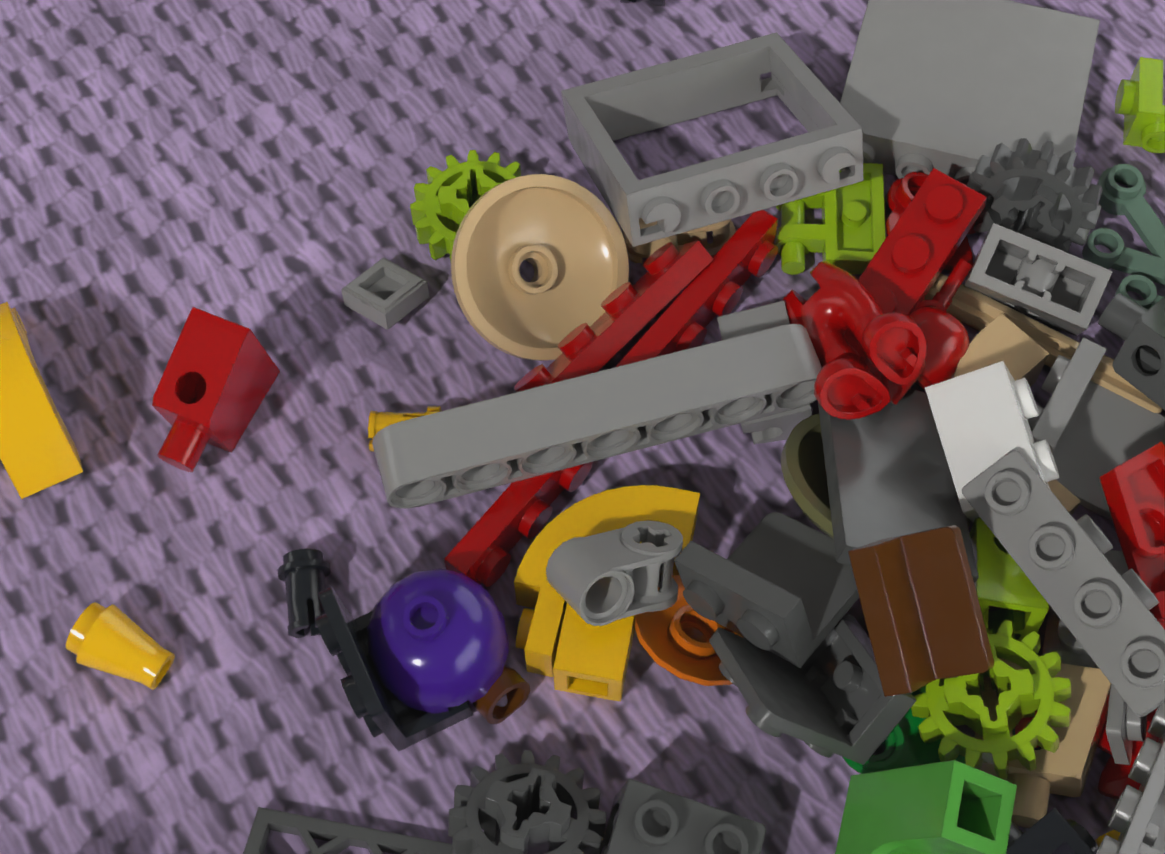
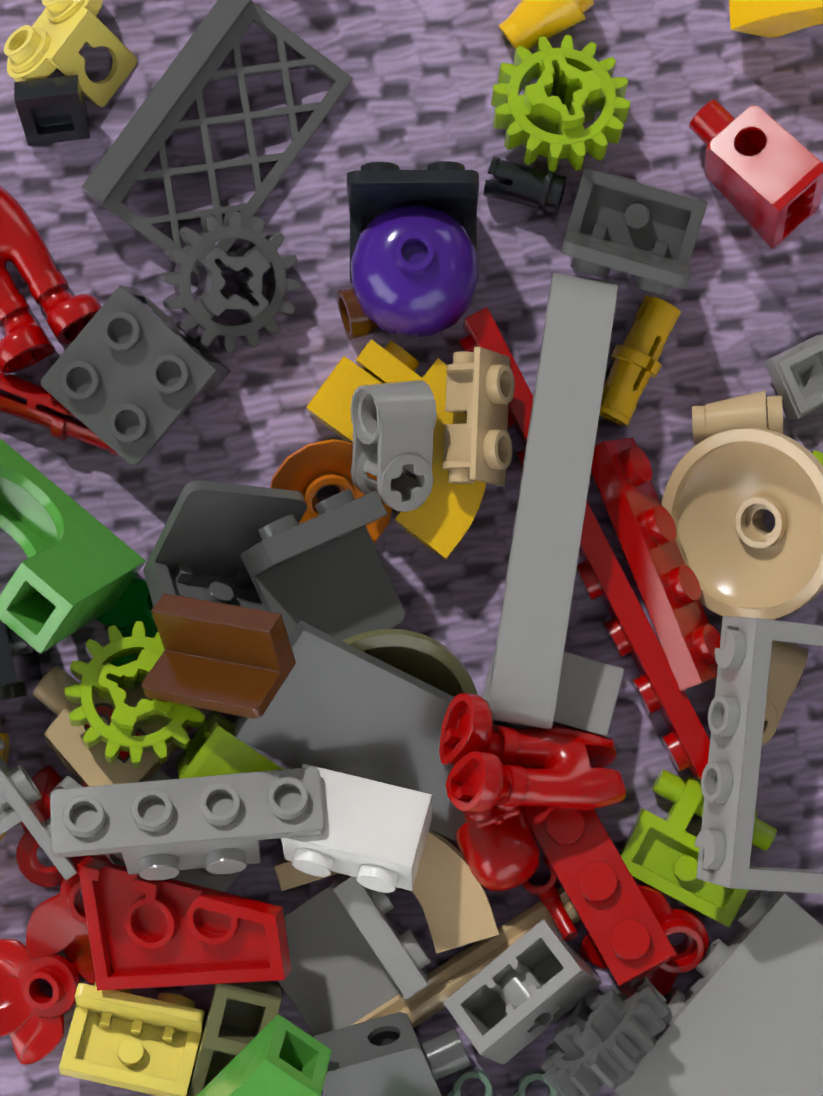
camera: 120 degrees right, 25 degrees up
none -> tan hinge [443,347,515,486]
none -> lime gear [491,35,631,172]
none -> dark grey bracket [561,166,708,296]
none -> tan cone [692,390,783,444]

